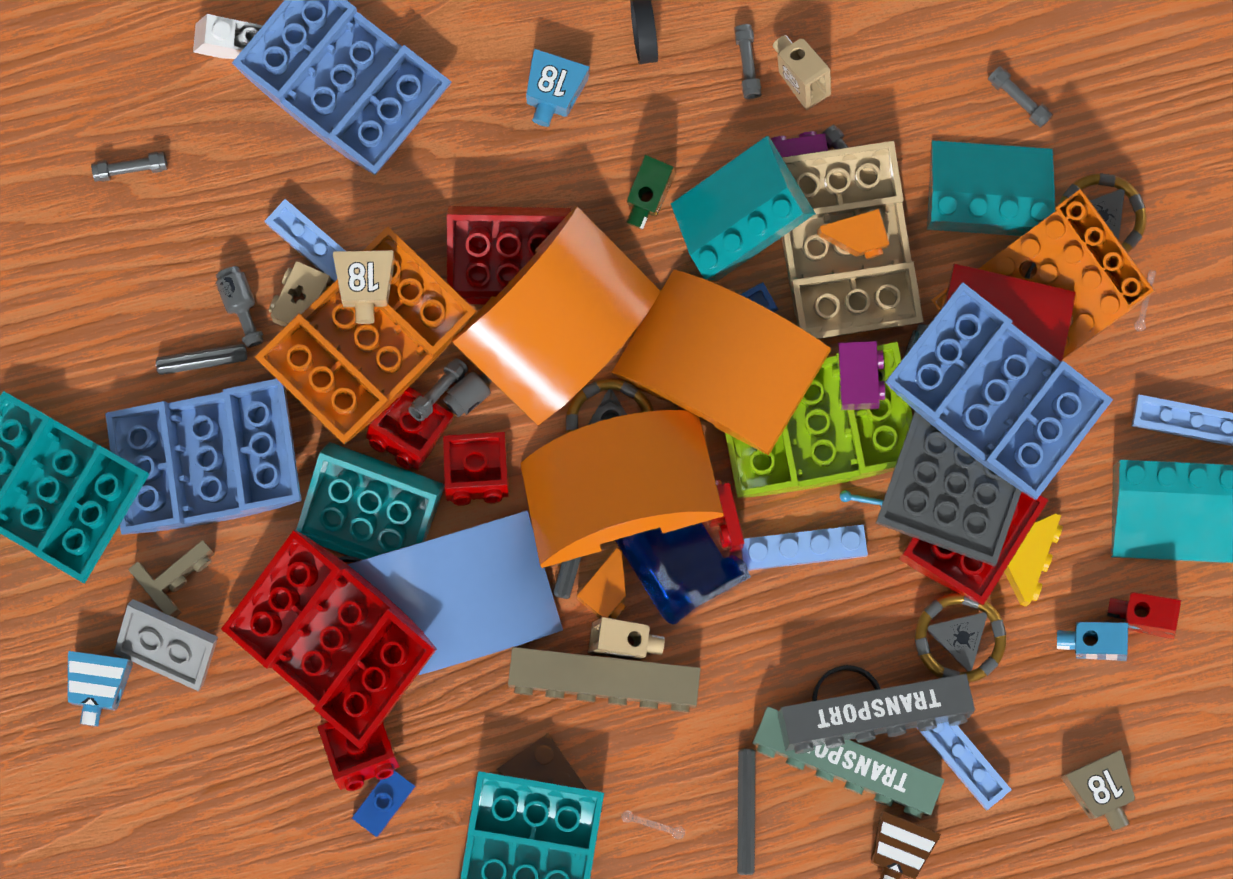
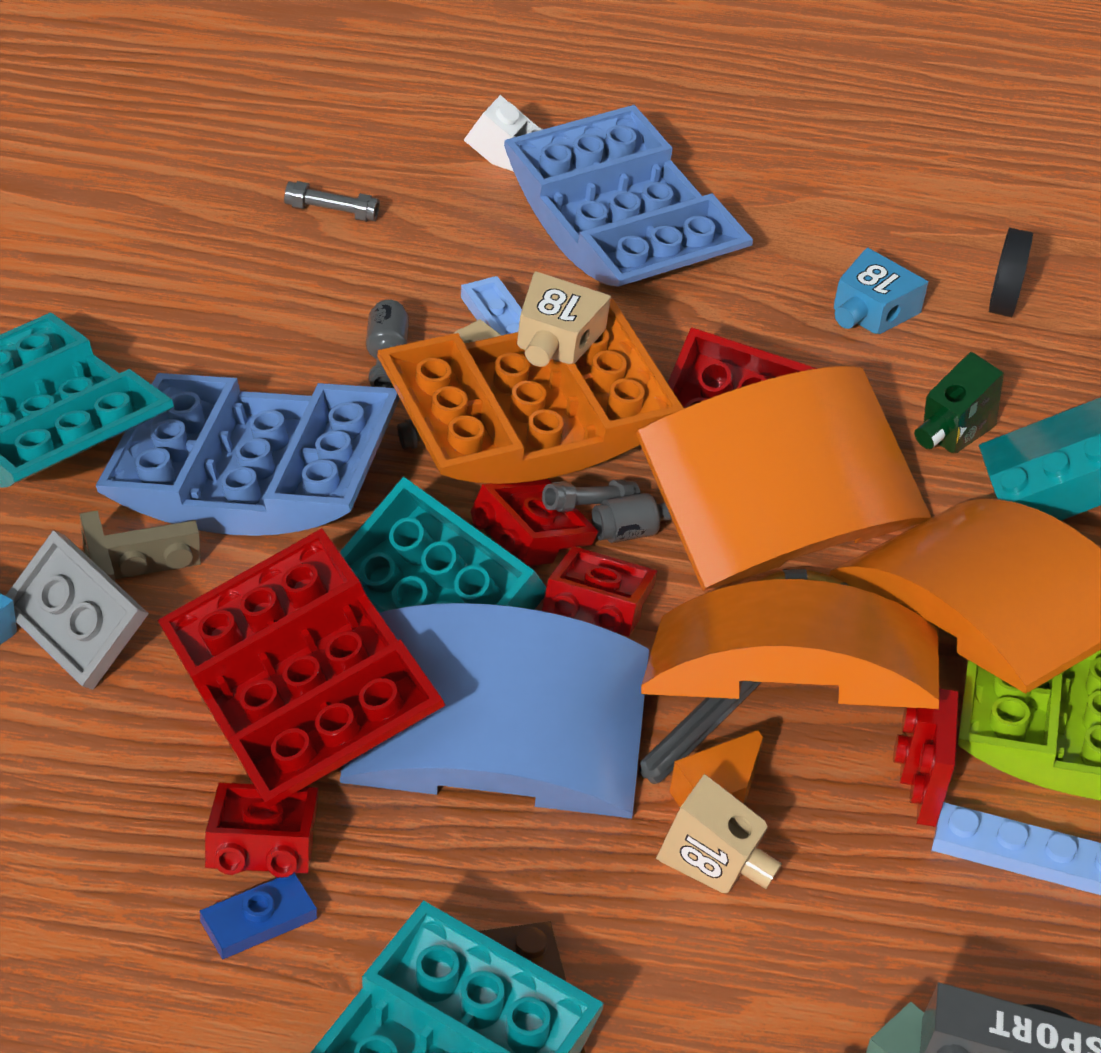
camera: 20 degrees right, 35 degrees down
dark grey axle [156,344,247,375] -> none
dark tan brick [508,647,701,713] -> none
clear blue windscreen [615,523,751,625] -> none

